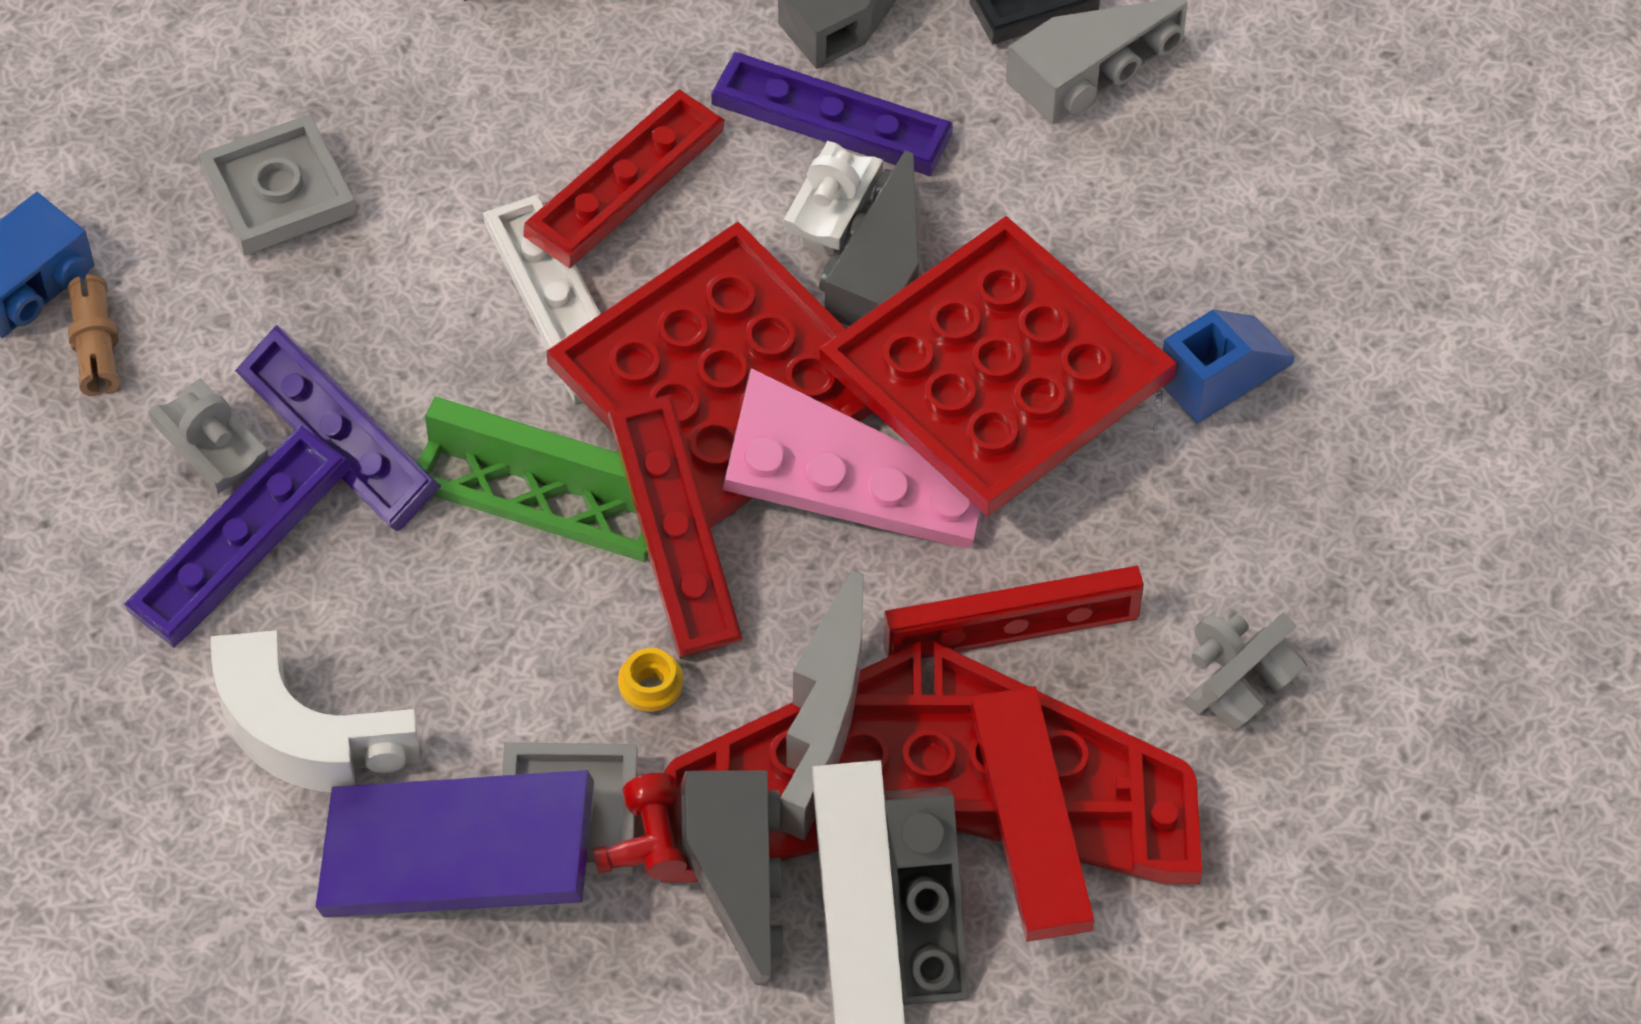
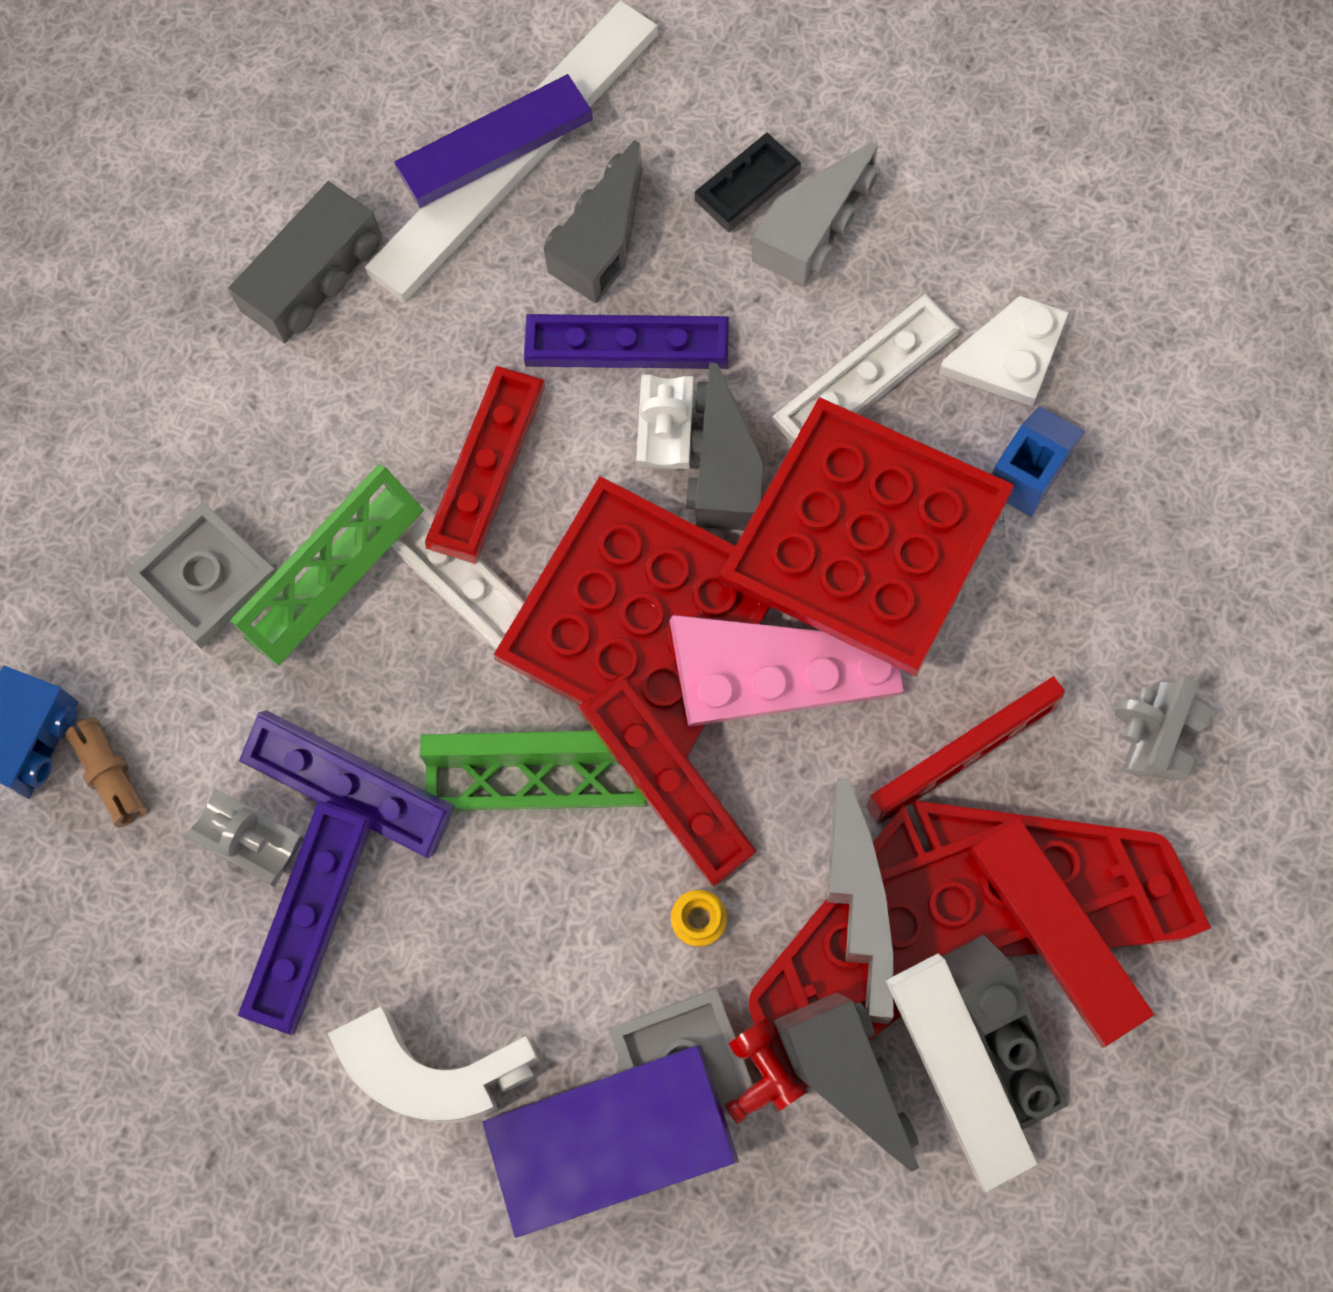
camera: 15 degrees left, 15 degrees up
none -> bright green fence [230,464,424,666]
none -> white tile [772,294,960,444]
none -> white wing [939,296,1069,407]

